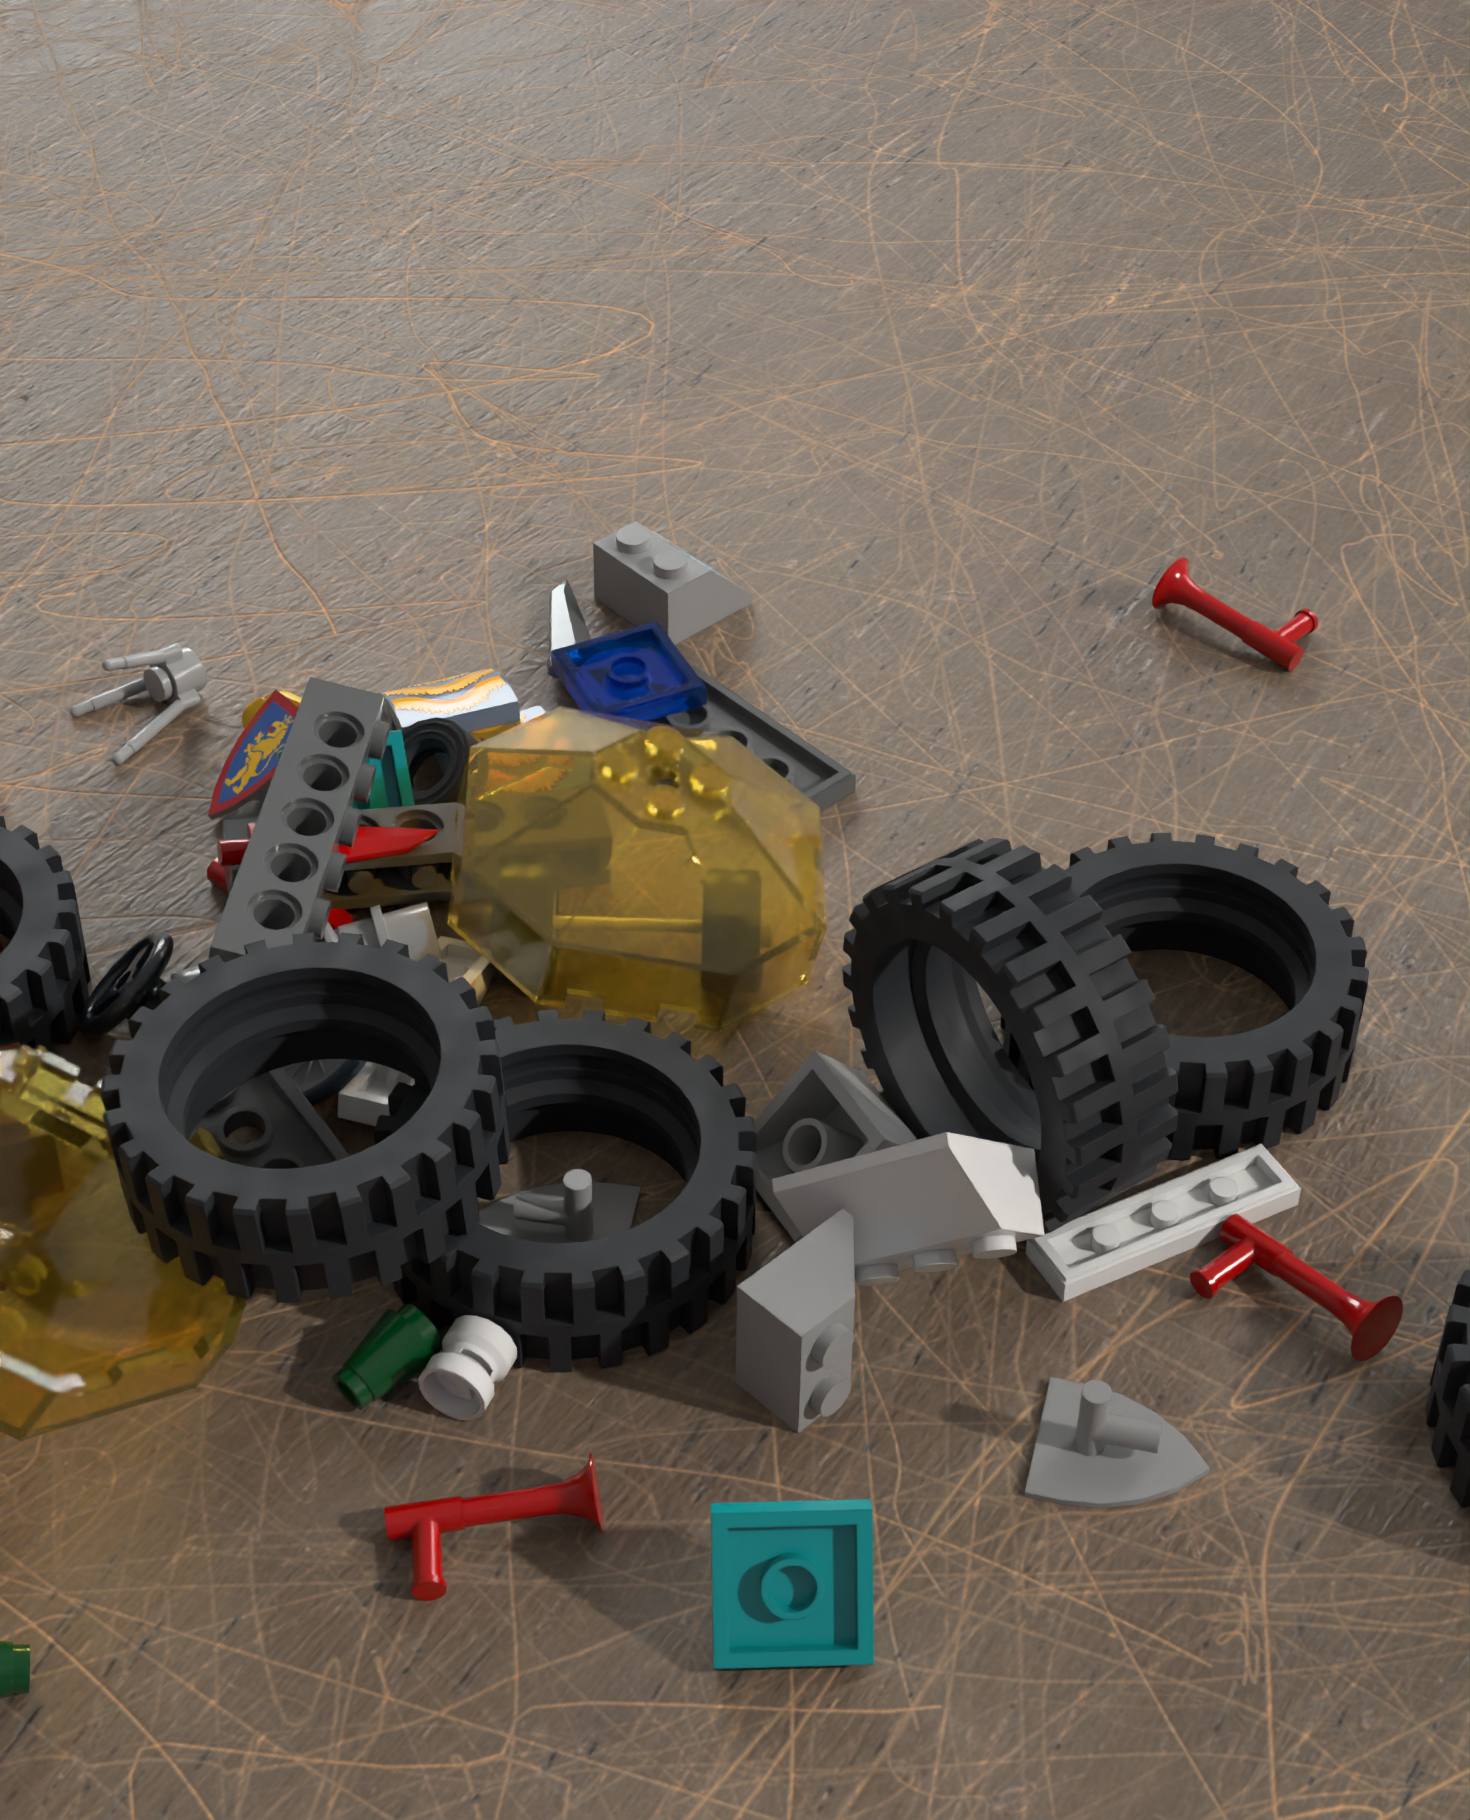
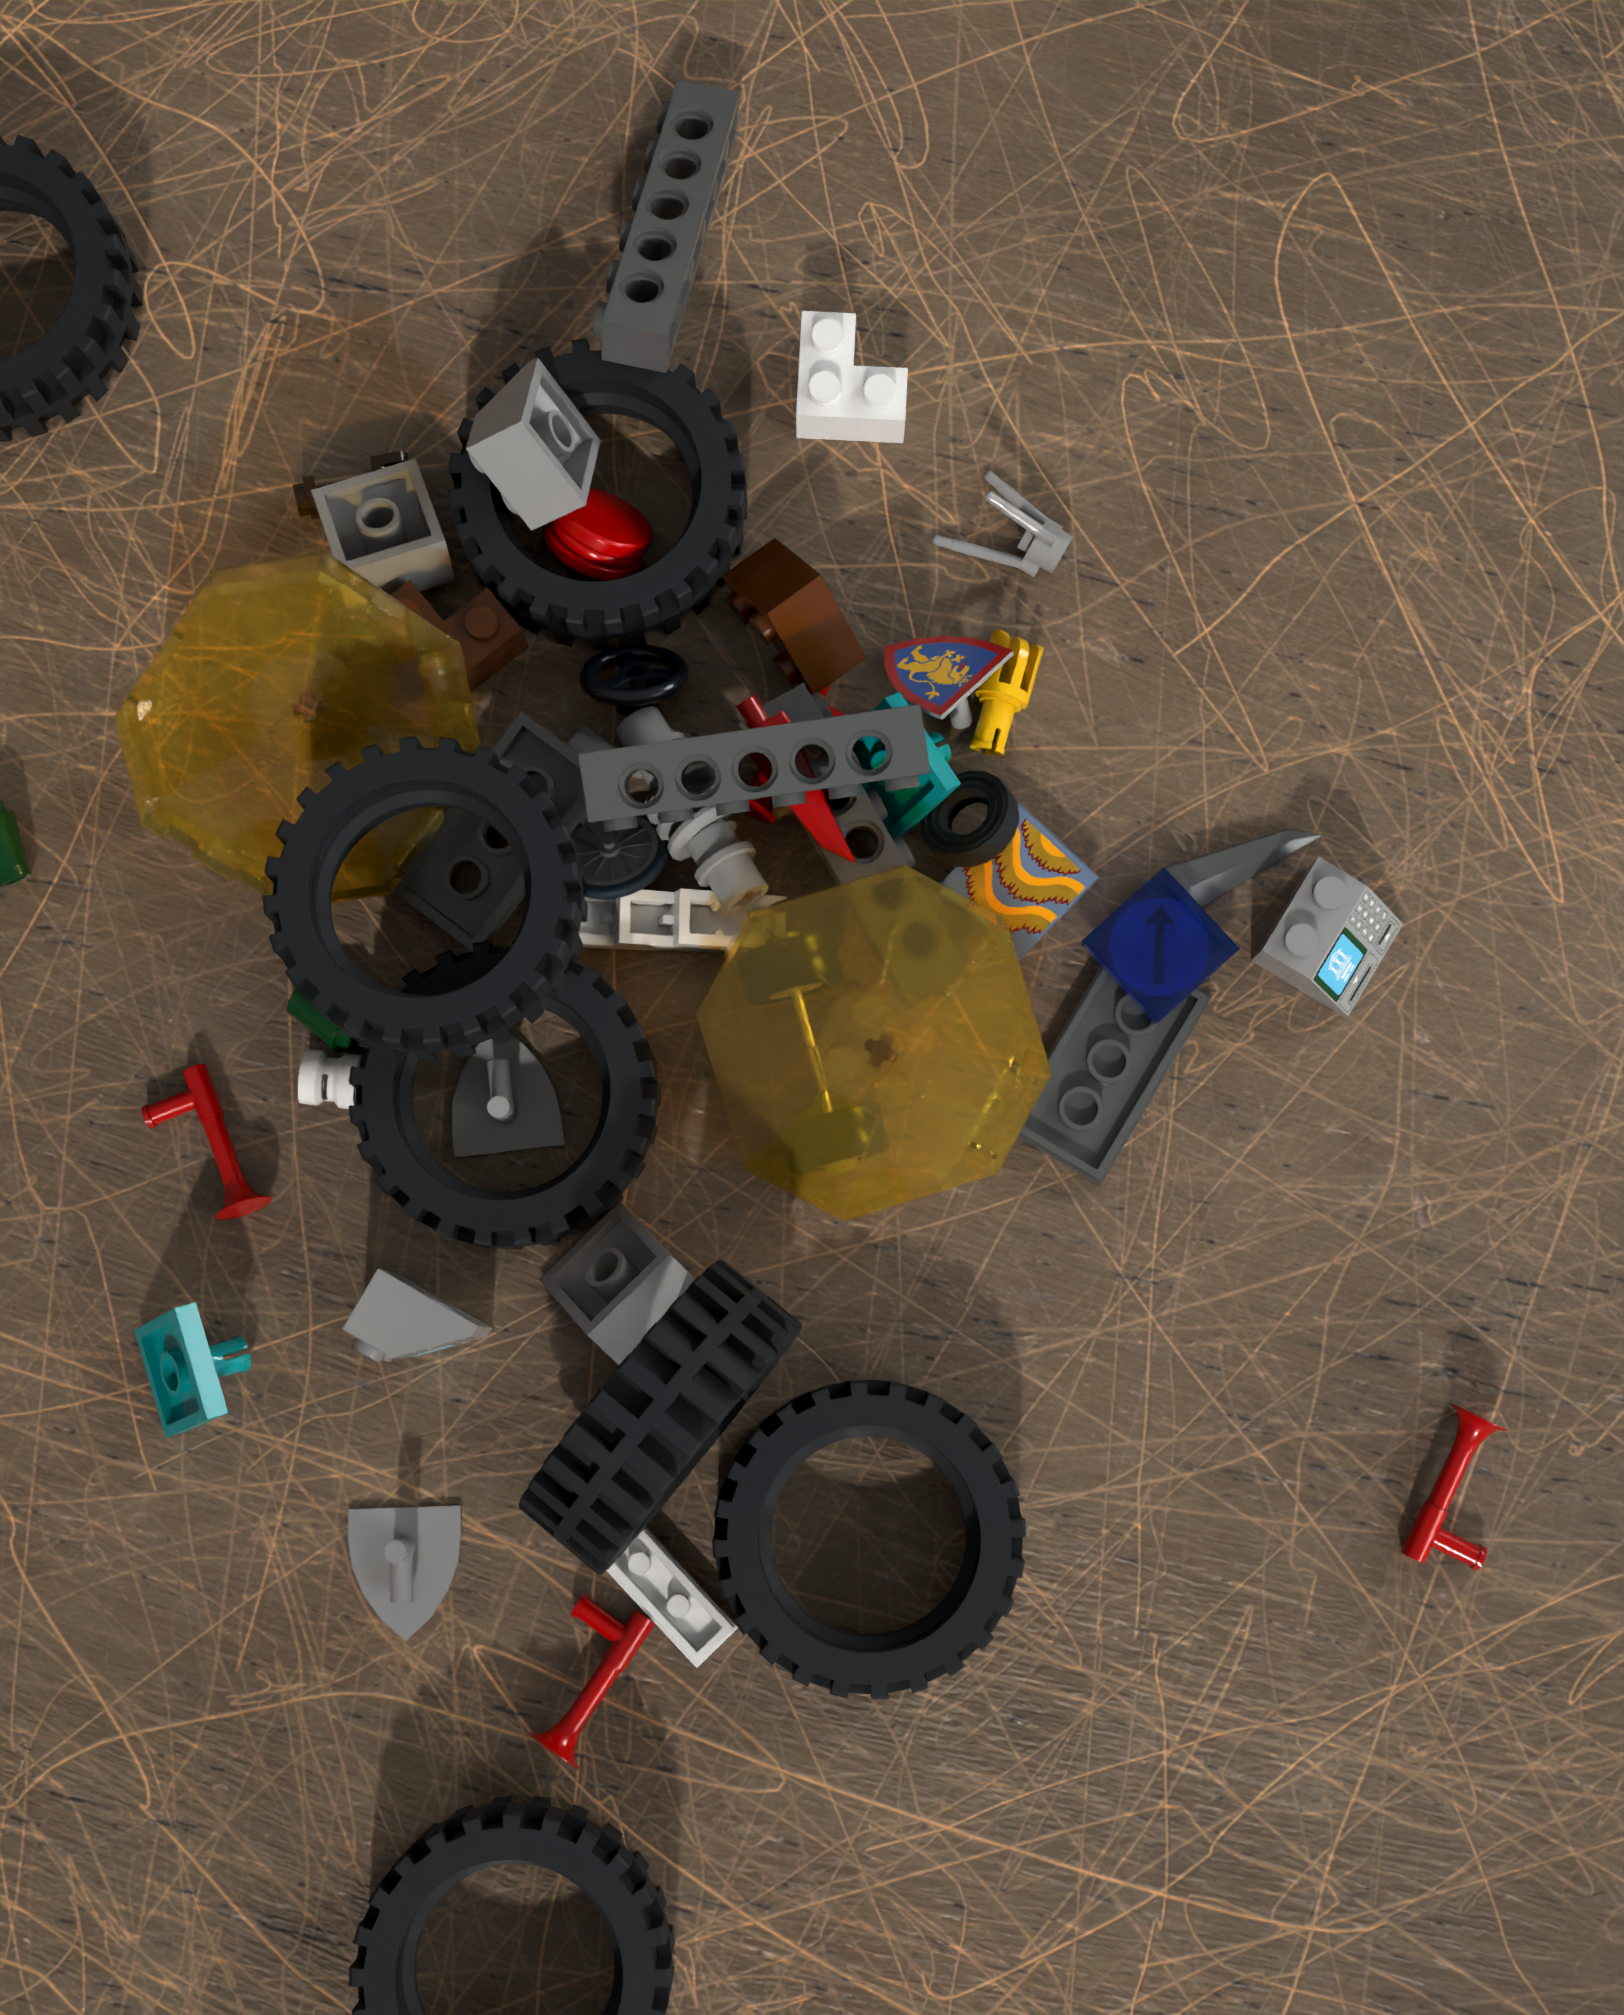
camera: 75 degrees right, 40 degrees up
slope [378,667,521,733] -> none
white slope [772,1132,1045,1286] -> none
none -> reddish brown brick [723,538,867,694]

